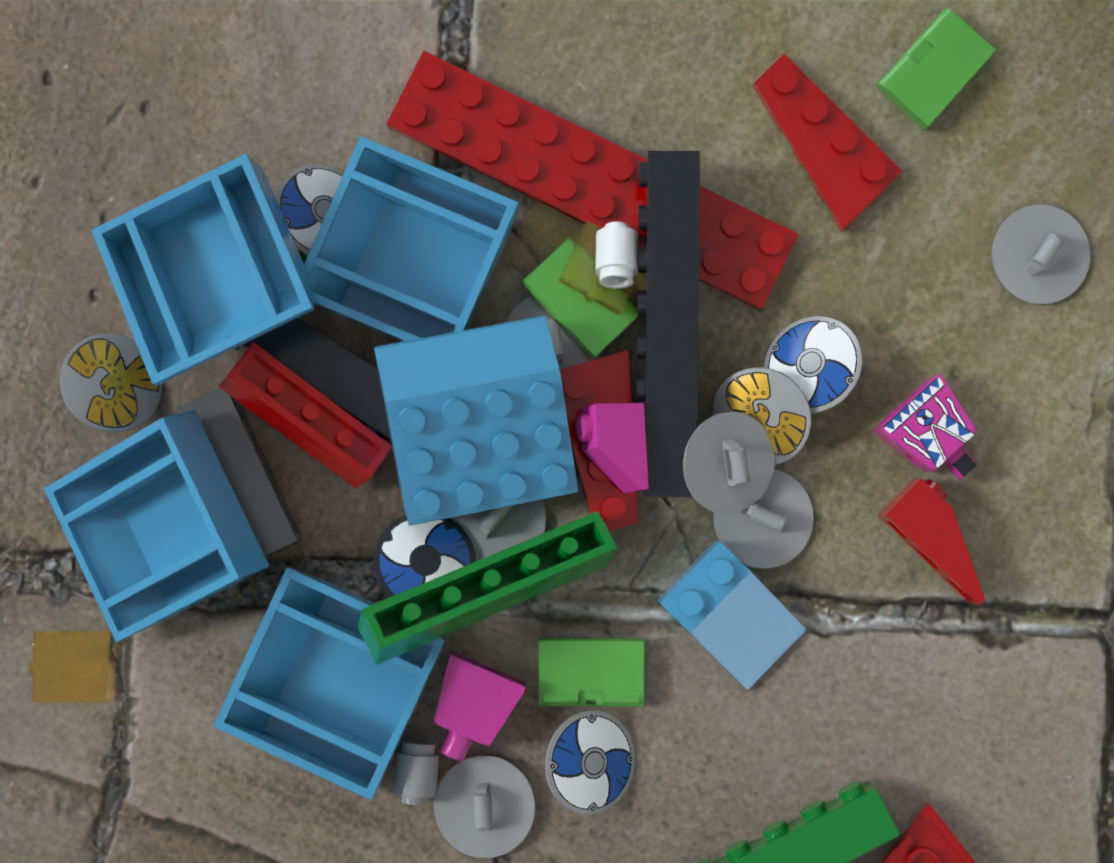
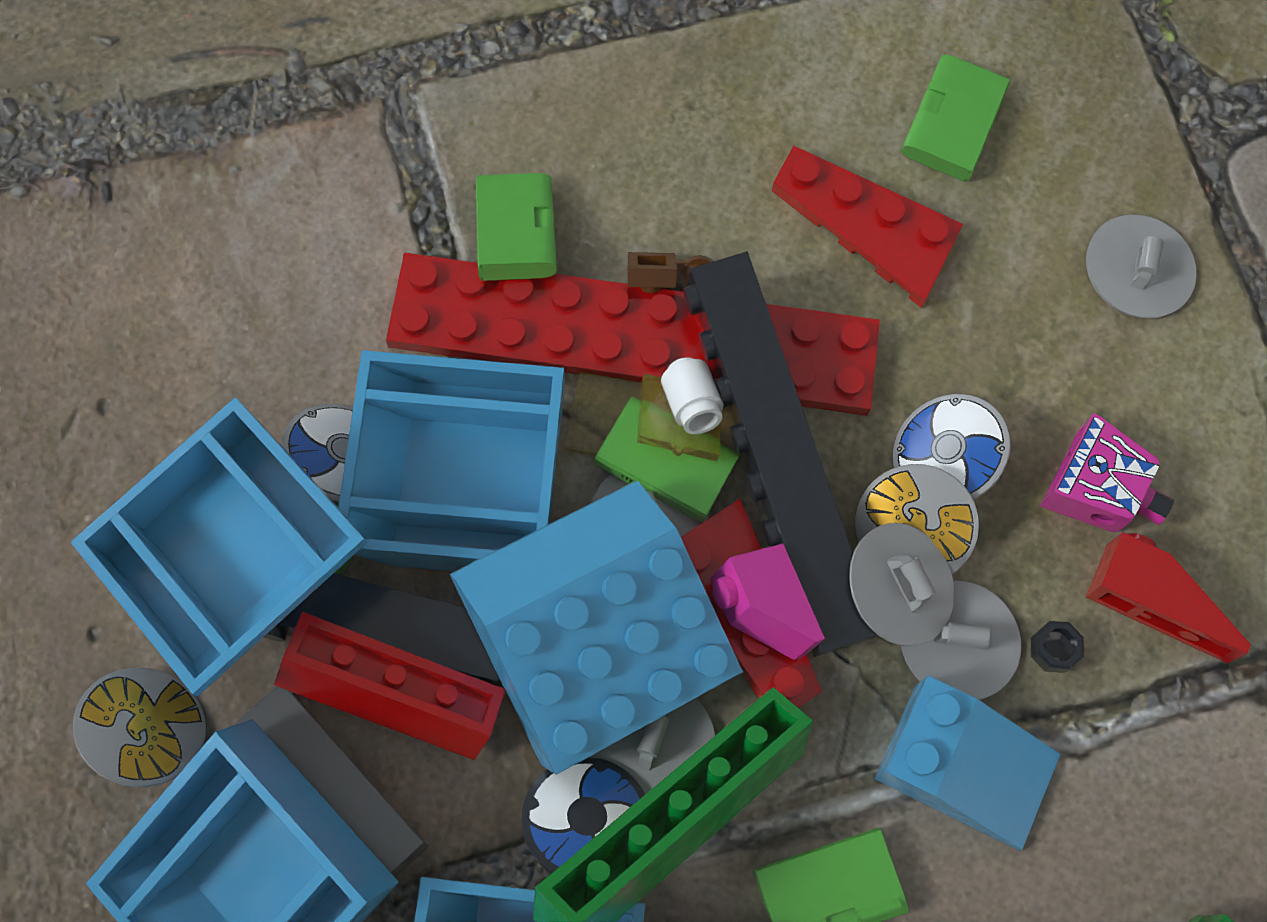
camera: 20 degrees left, 15 degrees down
none -> bright green piece [476,173,557,281]
none -> reddish brown plate [627,252,713,293]
none -> black tile [1031,621,1084,673]

